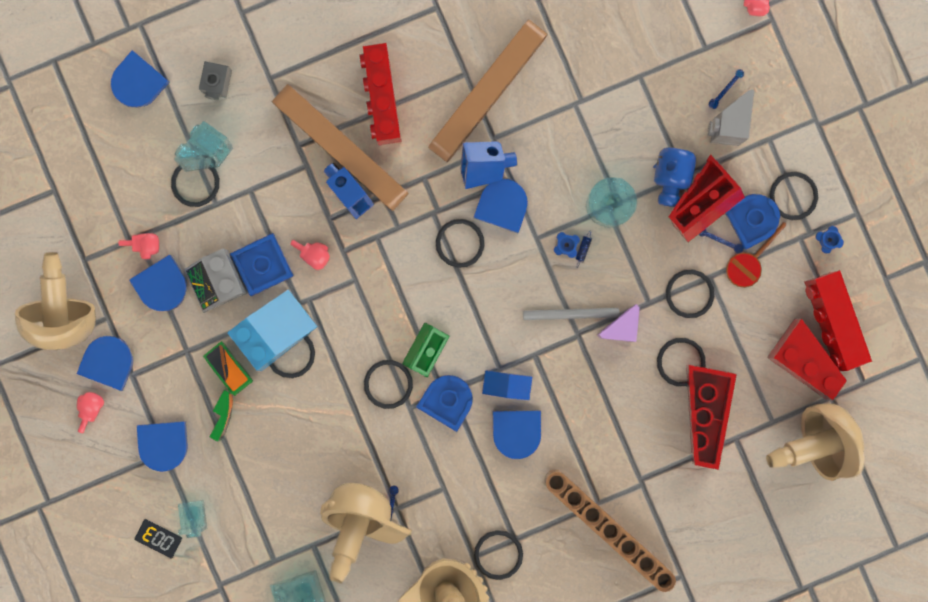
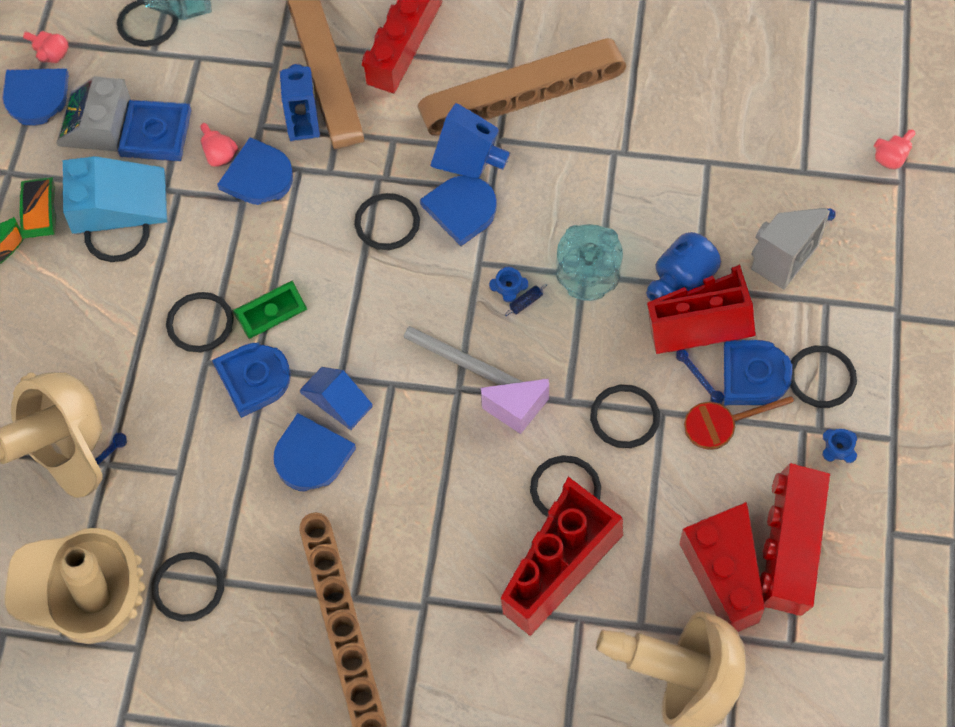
camera: 35 degrees right, 25 degrees down
none -> blue tile [217,137,293,205]

